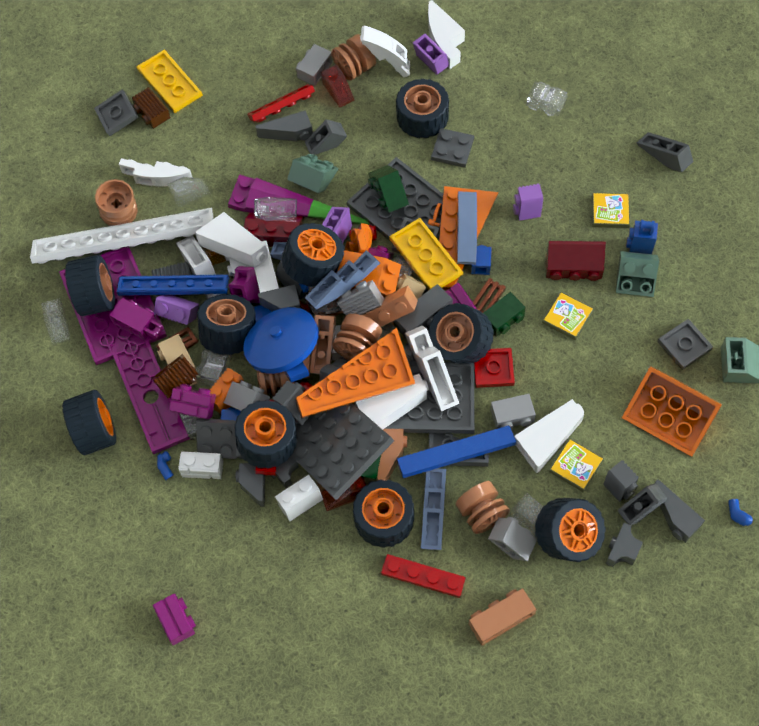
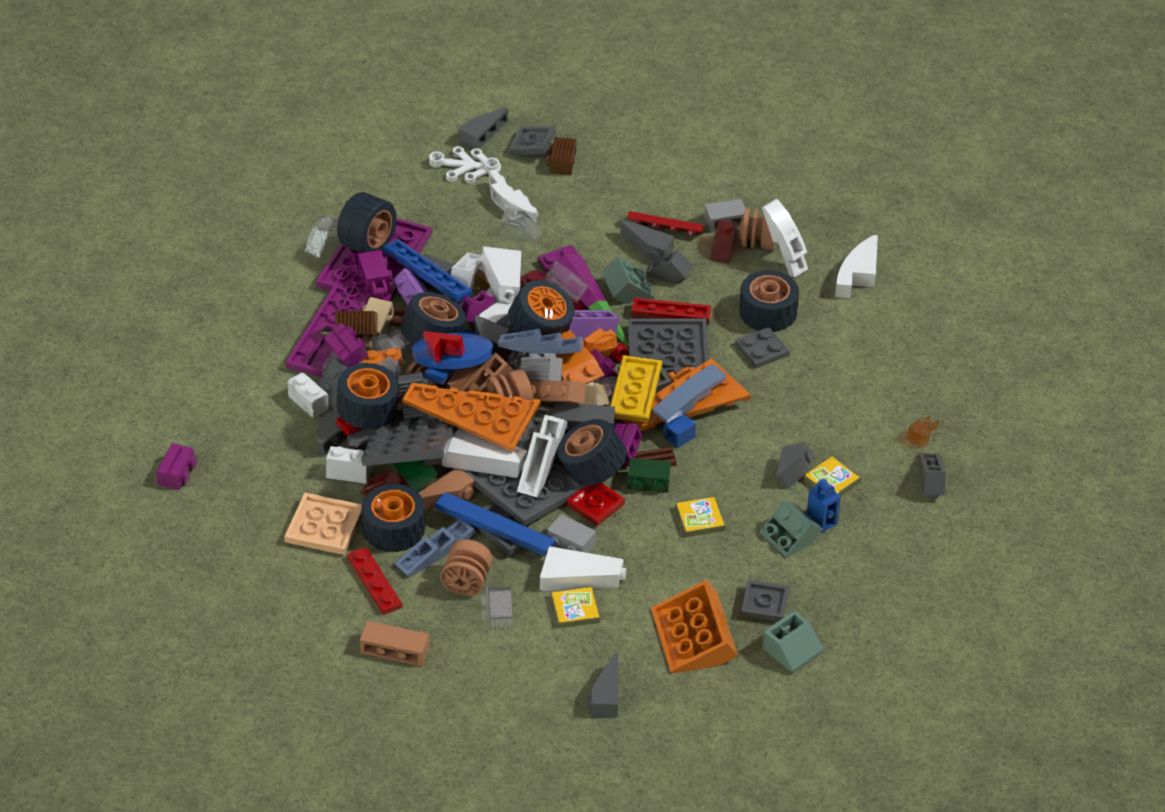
camera: 40 degrees right, 20 degrees down
white plate [30,208,214,264] -> none
black wheel [62,389,117,456] -> none
nougat wheel [95,179,138,226] -> none
yellow tile [136,49,203,113] -> none
blue arm [157,451,174,480] -> none
dark green brick [368,165,409,213] -> none
medium lavender brick [413,34,449,75] -> none
light grey brick [488,517,537,561] -> none
medium lavender brick [513,183,543,221] -> none
clear brick [526,81,568,116] -> none
black wheel [535,498,606,562] -> none
dark red slope [545,241,606,281] -> none
dark grey brick [603,461,639,502] -> none
dark grey brick [606,523,643,567] -> none
dark grey brick [618,483,667,525] -> none
blue arm [728,499,753,526] -> none
none -> light nougat plate [284,493,362,555]
none -> red slope [423,331,465,364]
none -> white plant [429,146,501,184]
none -> dark grey slope [458,107,508,149]
none -> red plate [632,298,711,324]
none -> dark grey slope [776,442,814,489]
none -> clear orange piece [907,416,939,448]

